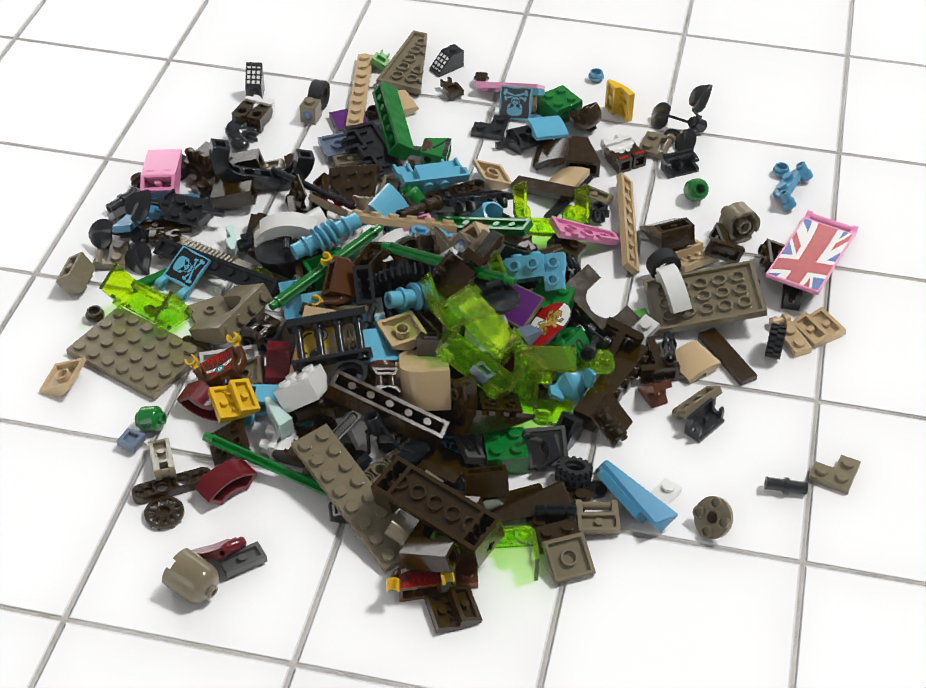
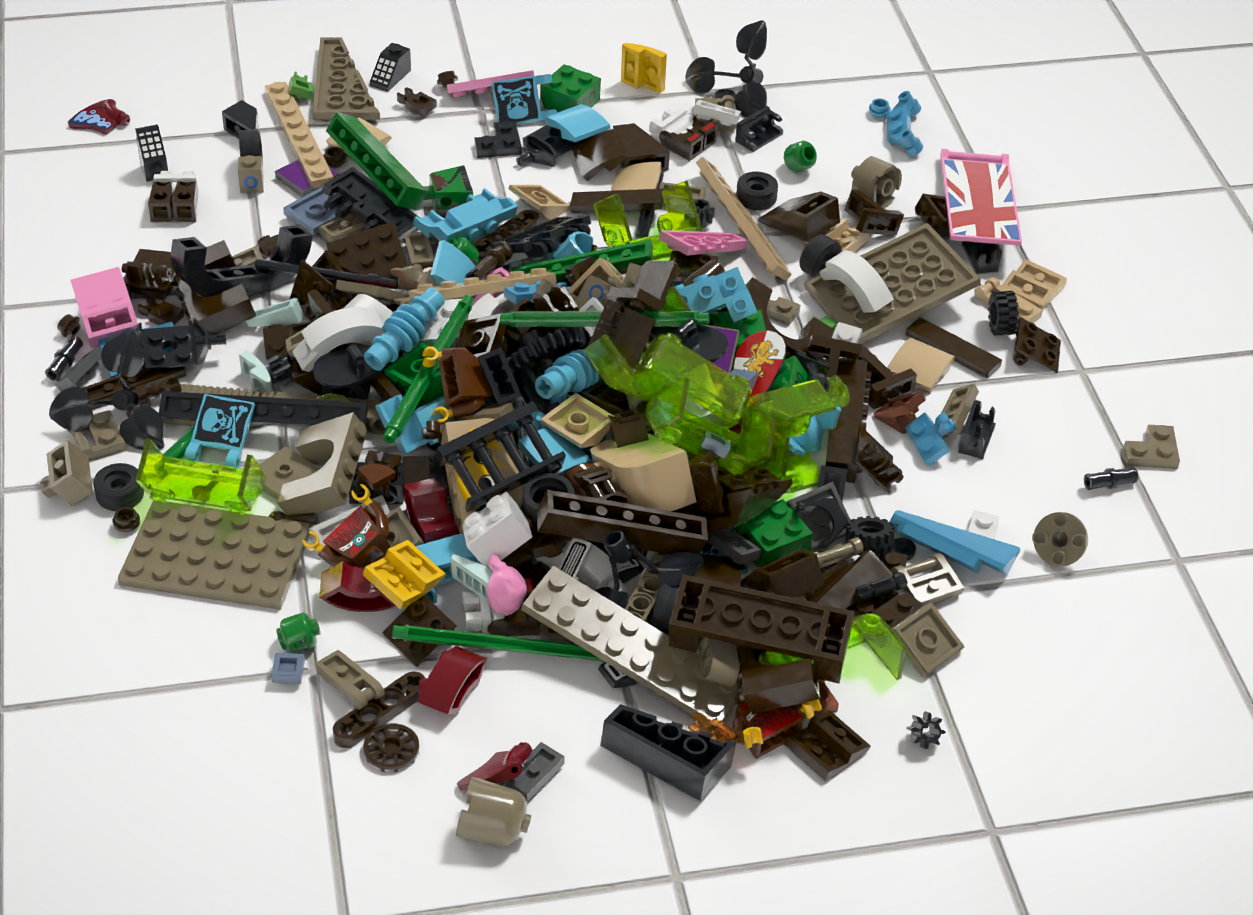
camera: 25 degrees left, 0 degrees up
tan slope [39,357,87,397] -> none
dark azure tile [112,214,147,233] -> none
black animal [225,118,258,152] -> none
dark brown cylinder [568,102,602,132] -> none
dark azure plate [588,68,604,82] -> none
black pin [661,332,677,365] -> none
none -> dark red arm [68,99,130,135]
none -> black tyre [93,463,144,511]
none -> black slope [222,100,259,139]
none -> light aqua slope [247,298,304,327]
none -> reddish brown tile [358,464,396,490]
none -> bright pink hat [487,555,527,615]
none -> black wedge [600,704,736,801]
none -> clear orange plate [688,712,739,742]
none -> white plate [693,100,741,126]
none -> black tyre [736,171,778,210]
none -> dark tan plate [767,297,801,325]
none -> dark tan plate [813,537,863,568]
none -> dark azure plate [905,412,956,466]
none -> black gear [906,711,946,749]
none -> dark brown hinge [1013,317,1061,373]

